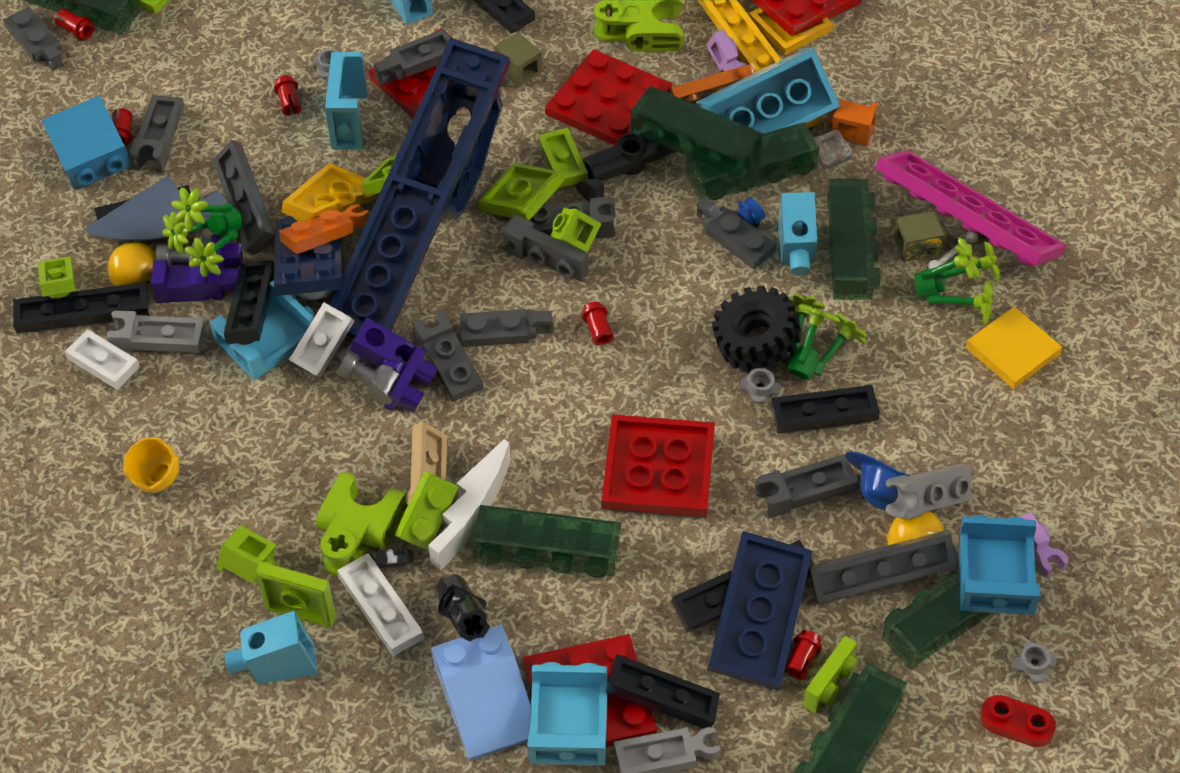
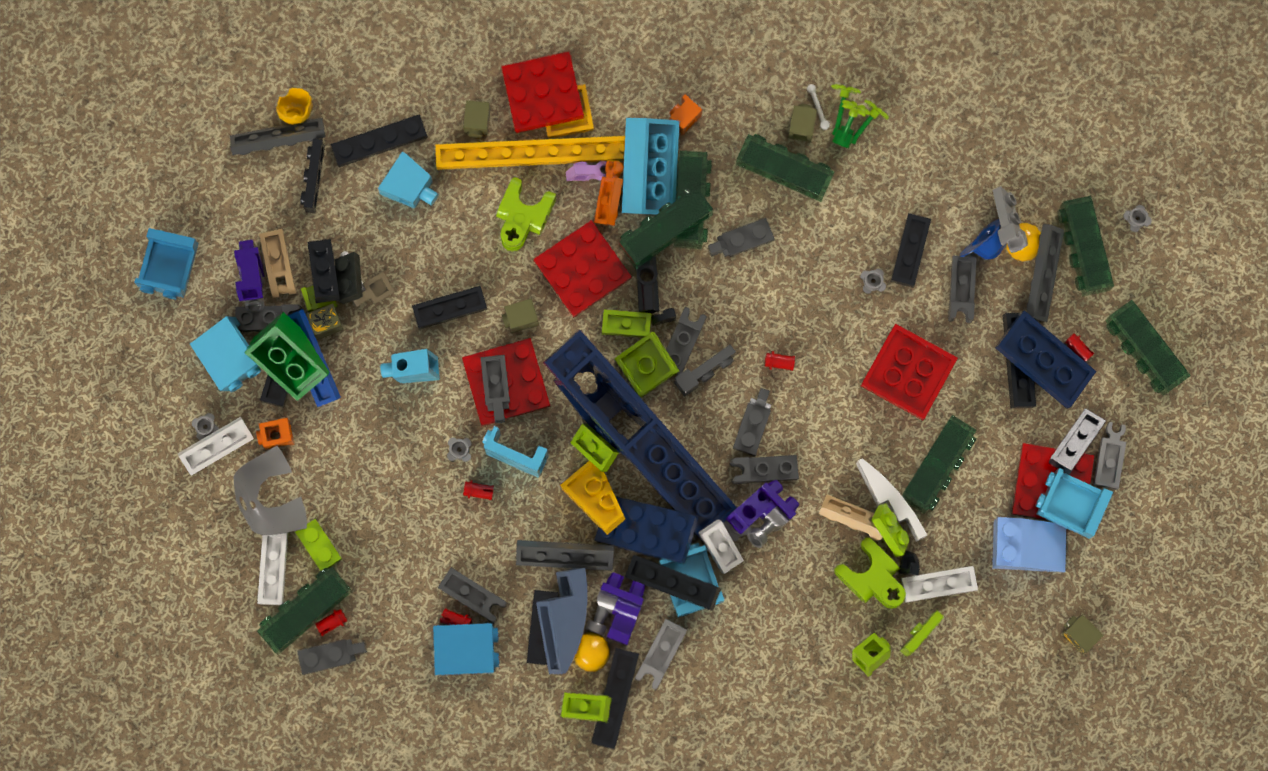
camera: 70 degrees left, 25 degrees up
white plate [65,329,140,390] -> none
yellow hair [123,437,180,494] -> none
lime plant [162,188,242,277] -> none
medium azure torso [225,611,318,684] -> none
orange plate [279,204,370,254] -> none
black piece [435,574,490,642] -> none
lime brick [550,208,602,253] -> none
black tyre [712,286,802,373] -> none
blue plate [736,197,766,227] -> none
medium azure torso [778,192,817,276] -> none
plant [786,293,867,381] -> none
lime plate [803,636,859,714] -> none
clear plate [809,129,853,169] -> none
dark pink plate [874,150,1067,266] -> none
dark azure panel [959,515,1040,615] -> none
yellow tile [965,306,1063,389] -> none
red plate [980,695,1056,747] -> none
lavender plate [1020,512,1068,578] -> none

